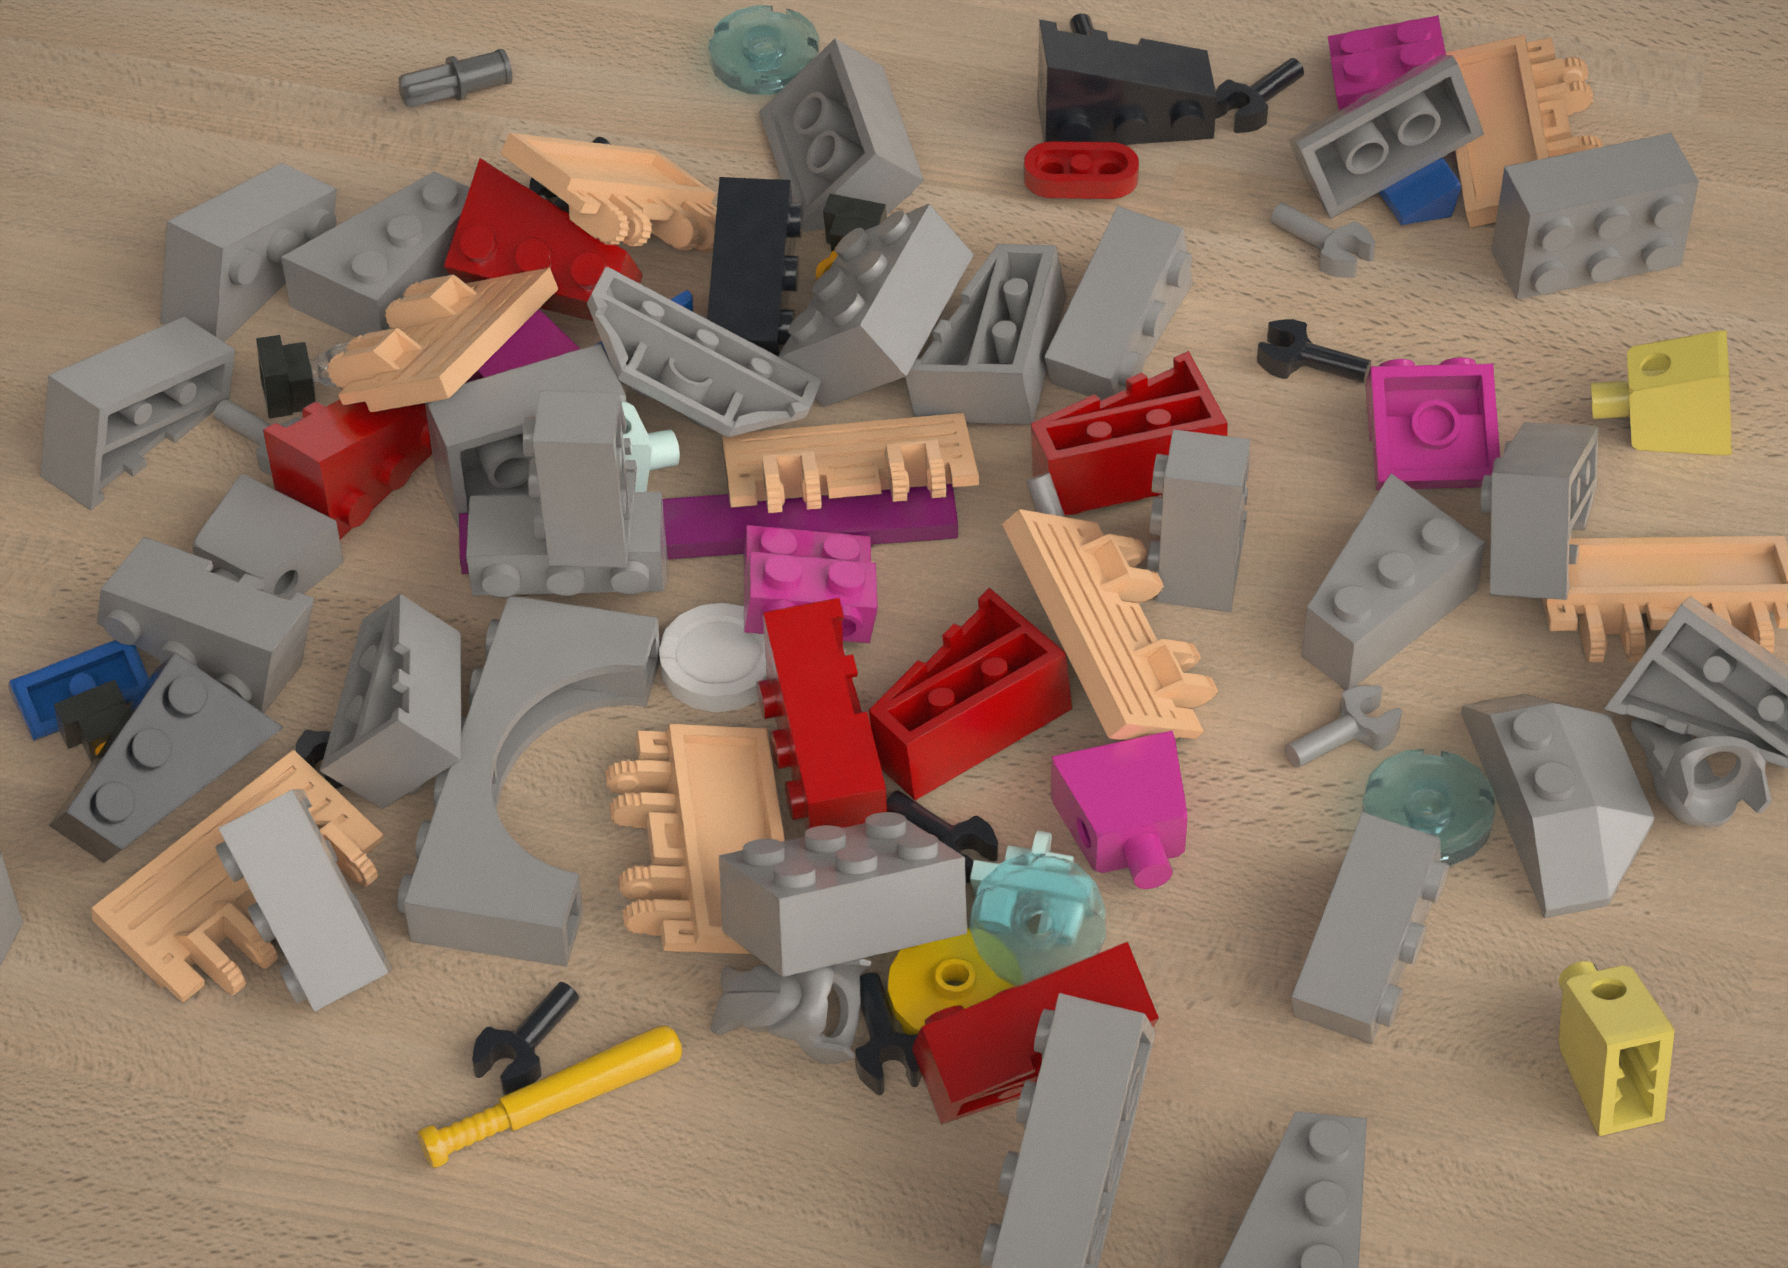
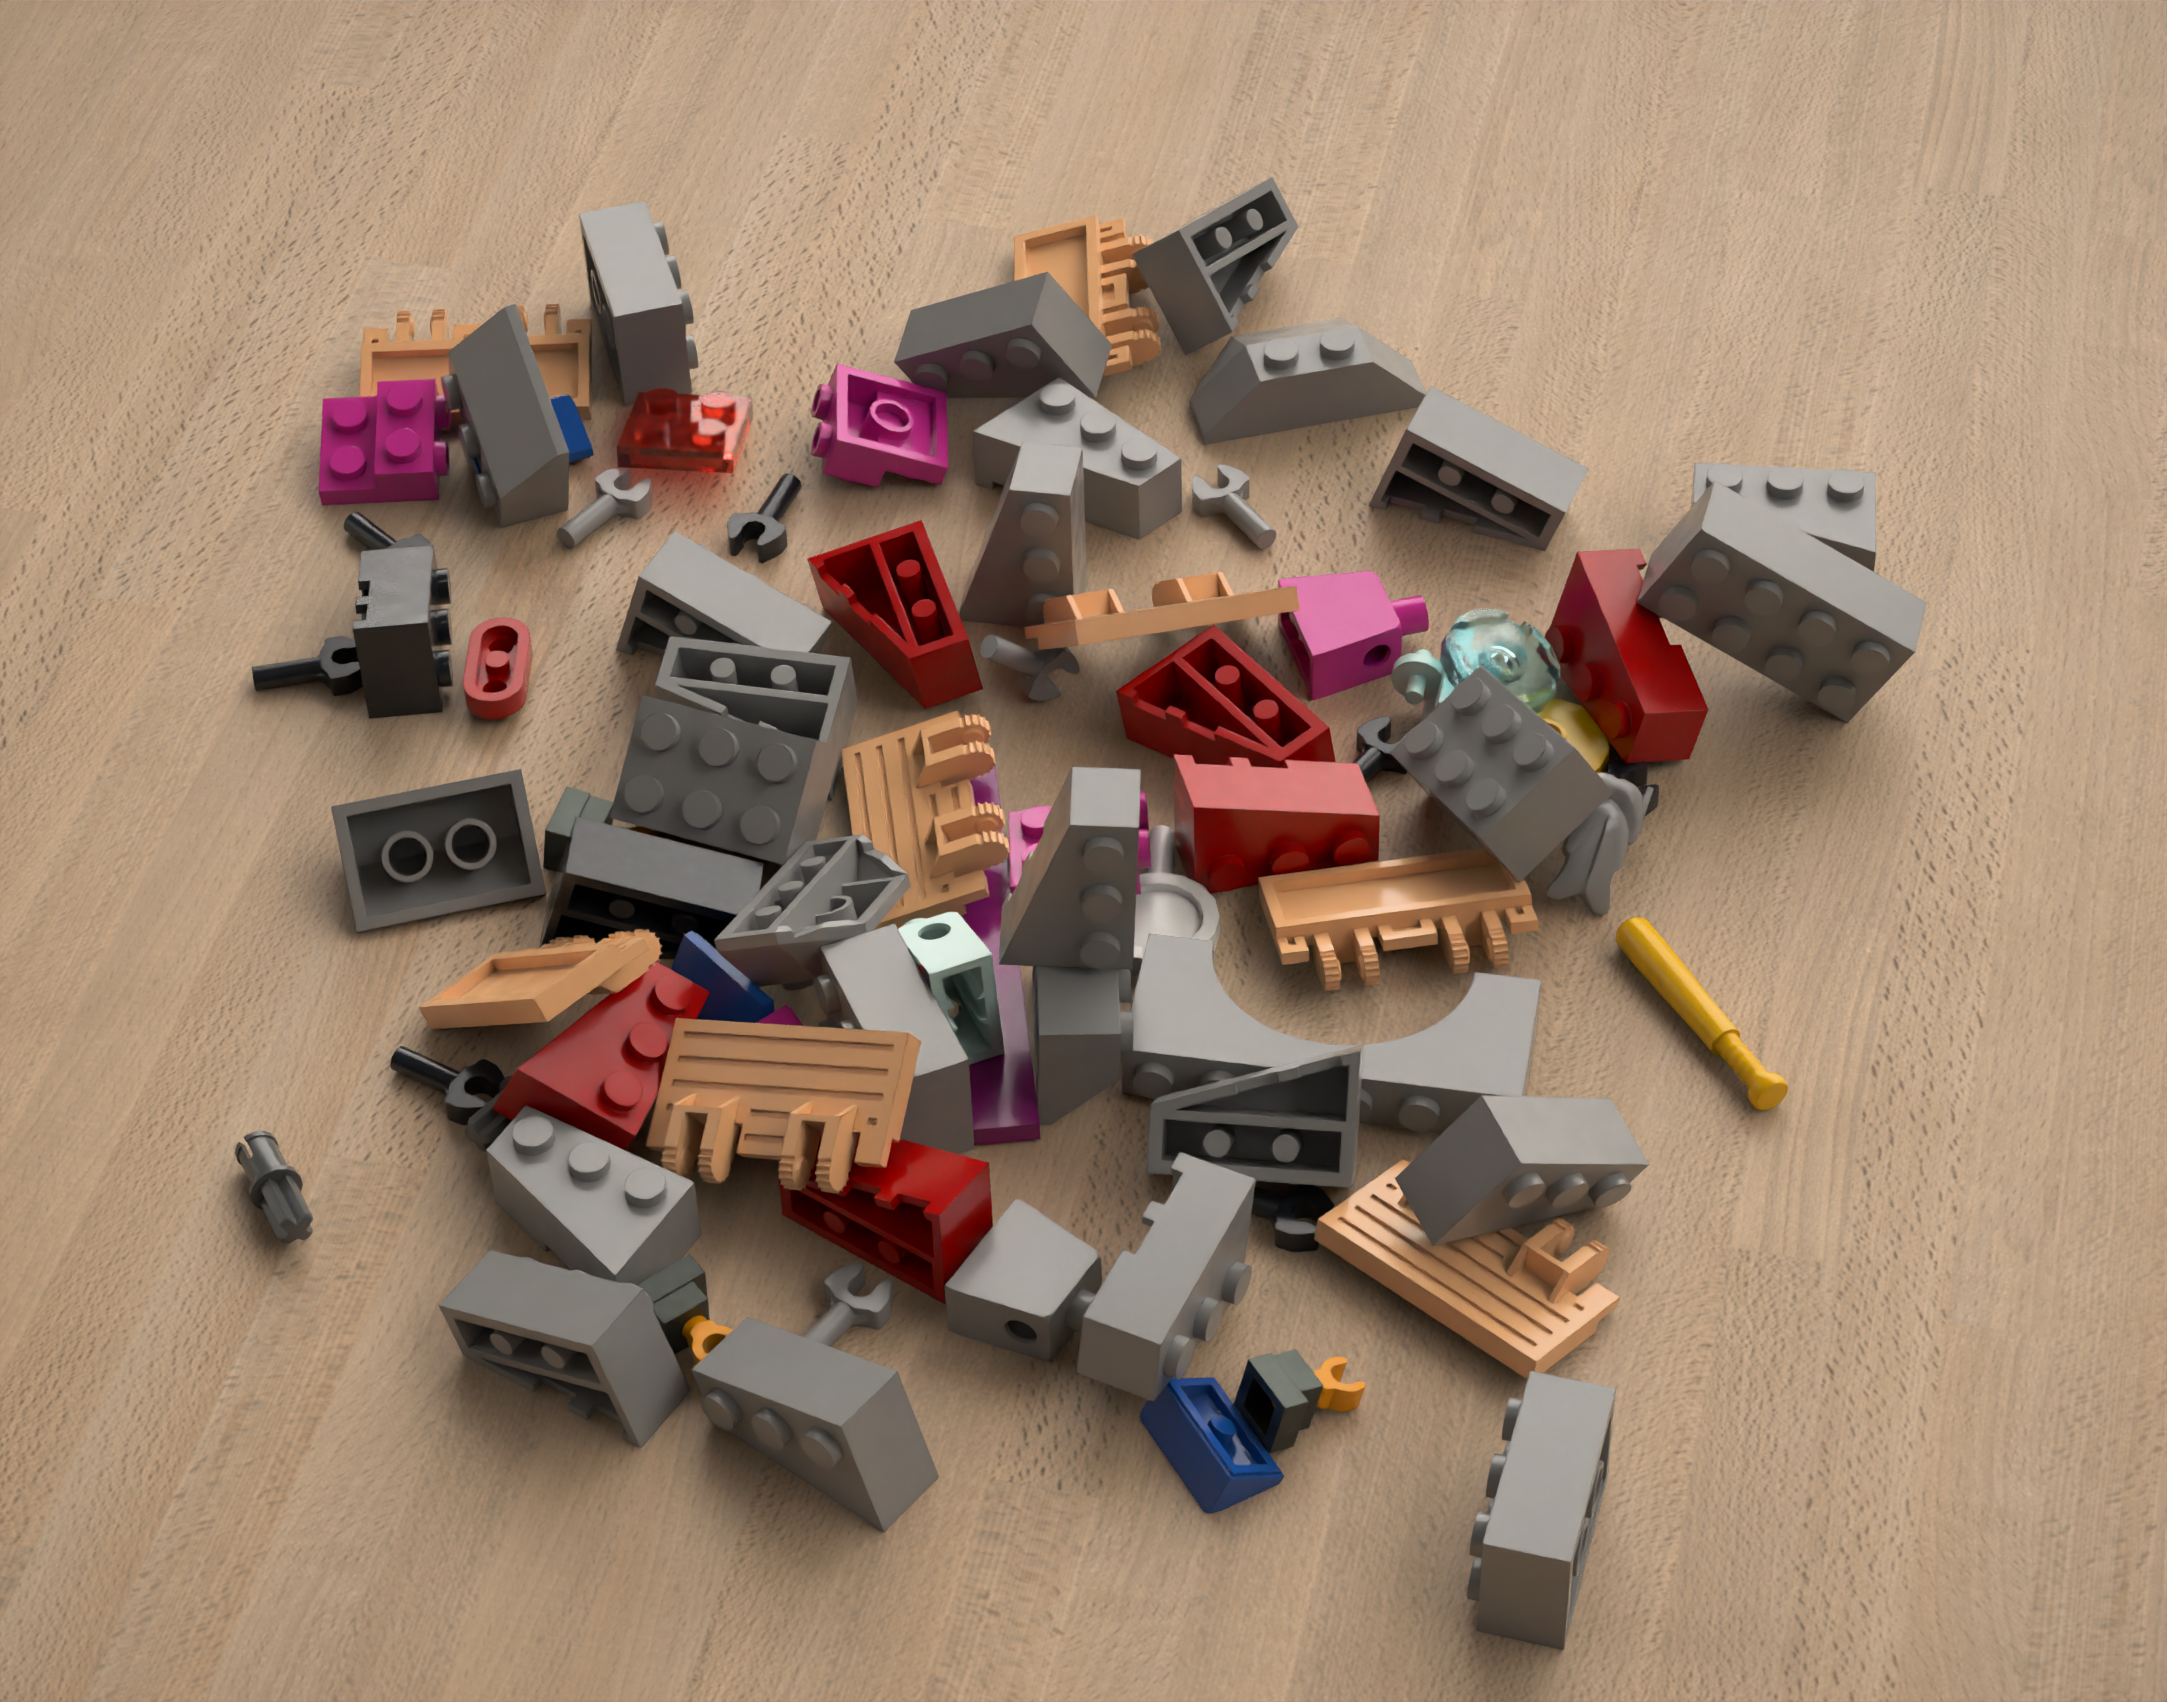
camera: 90 degrees left, 5 degrees down
wedge [49,652,284,863] -> none
pearl dark grey piece [256,335,349,418] -> none
black bar [472,982,579,1095] -> none
clear light blue plate [708,5,820,95] -> none
clear light blue plate [1362,749,1495,866] -> none
light yellow torso [1558,961,1675,1136] -> none
light yellow torso [1591,330,1732,455] -> none
light grey hair [1631,717,1772,828] -> none
none -> clear red plate [617,388,753,473]
none -> pearl dark grey piece [637,1254,733,1367]

